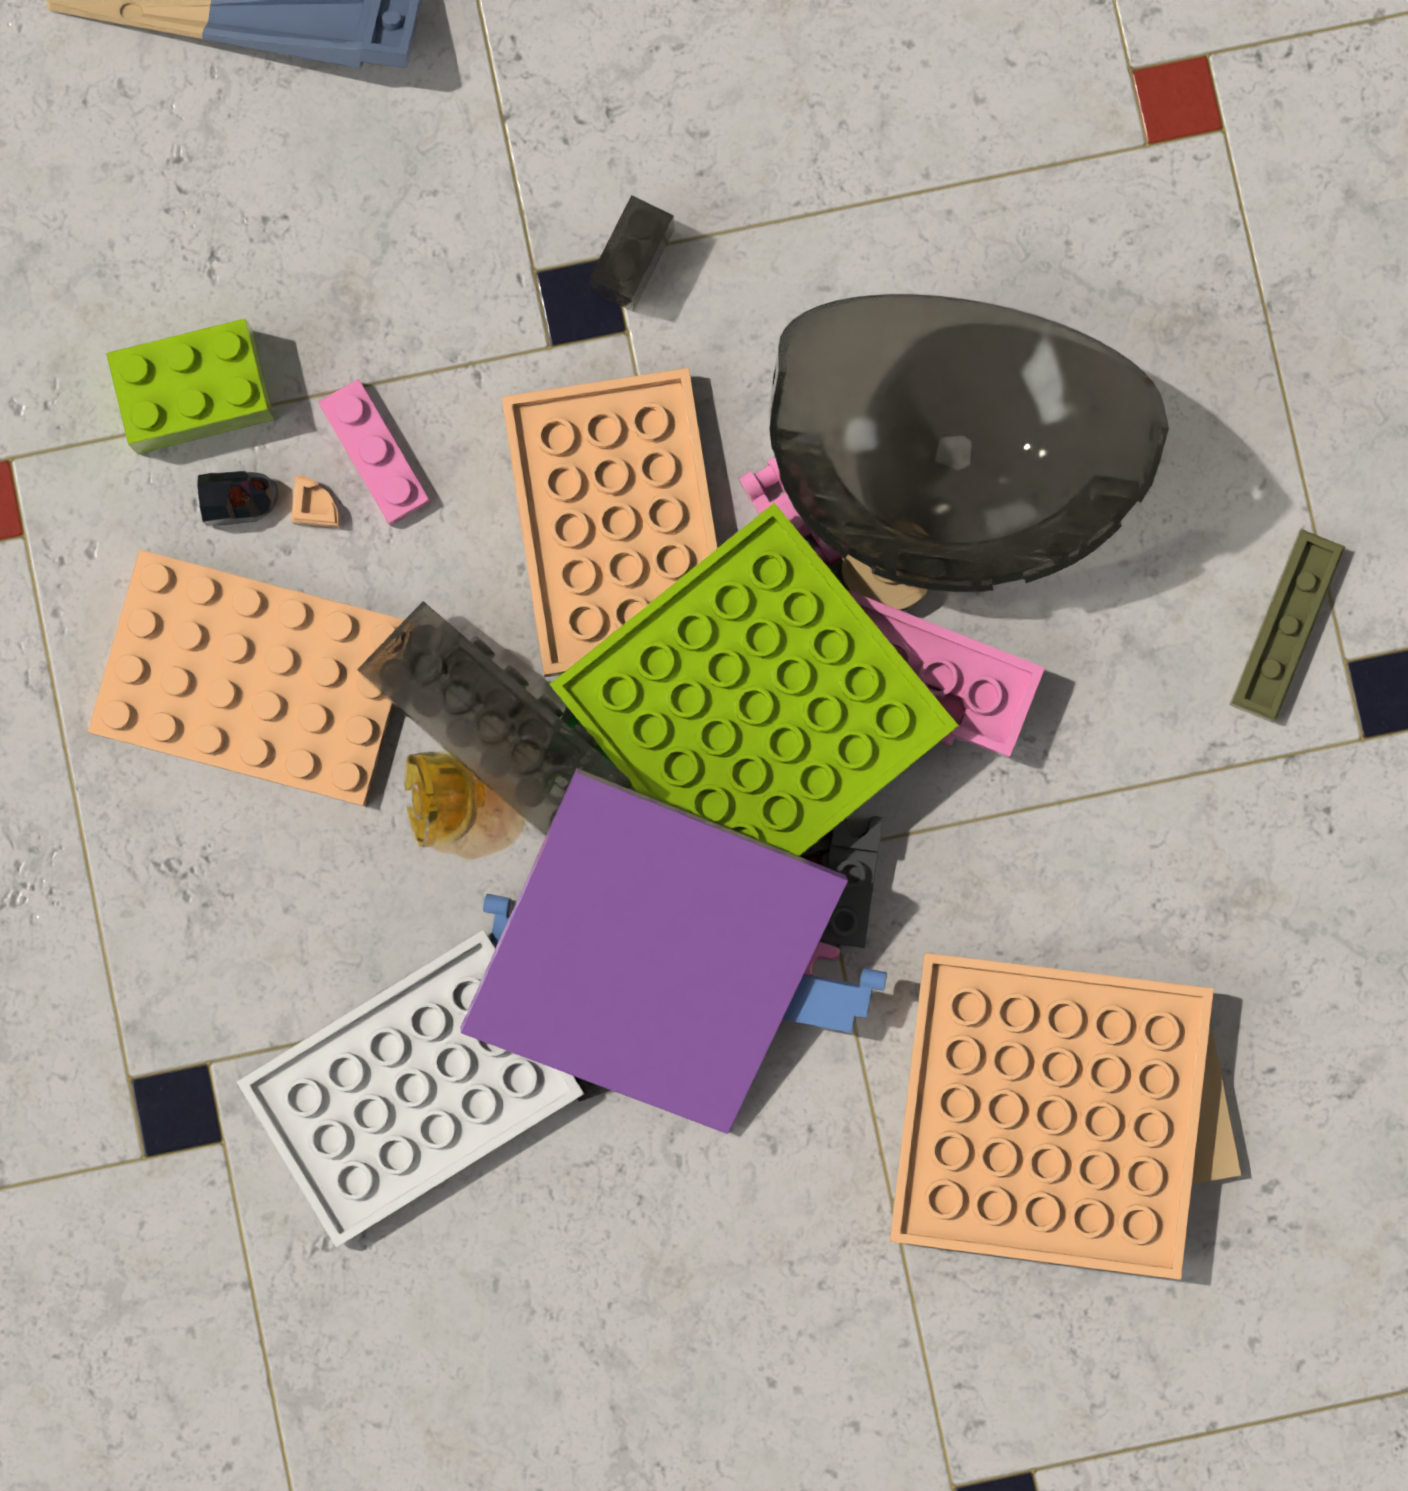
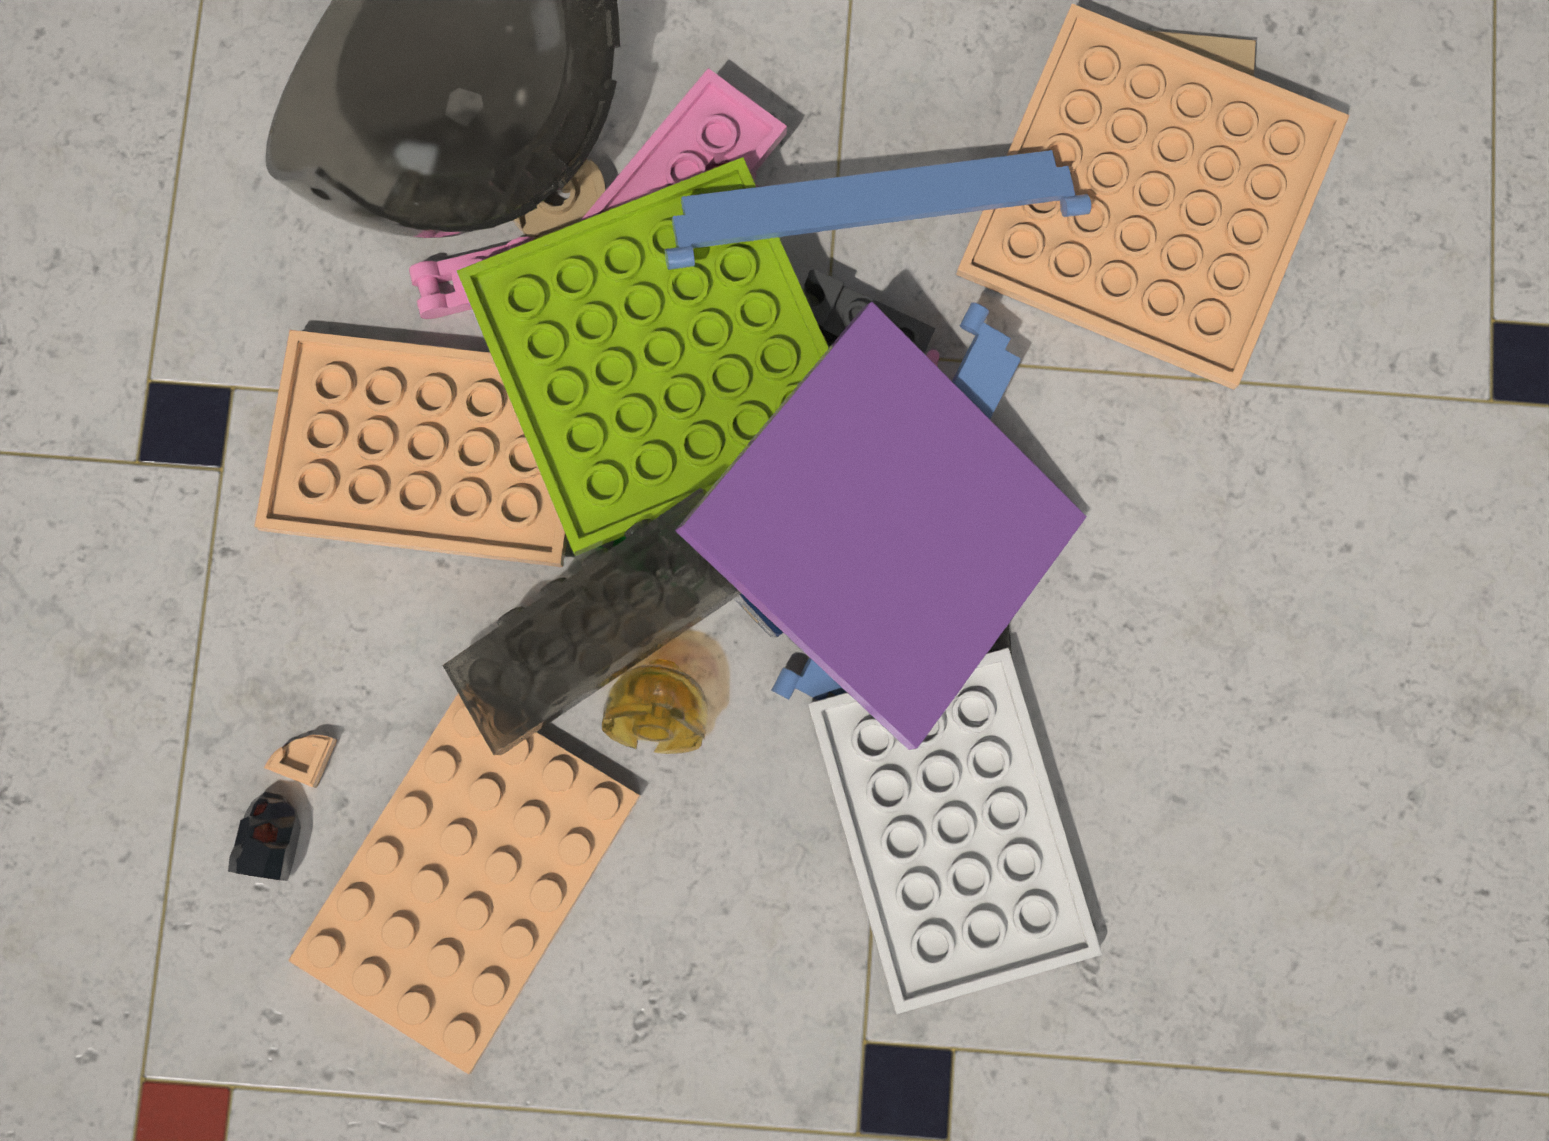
camera: 80 degrees left, 5 degrees down
lime brick [106,318,275,454] -> none
bright pink plate [318,379,431,526] -> none
clear smoke brick [589,195,675,312] -> none
none -> medium blue piece [665,150,1091,270]

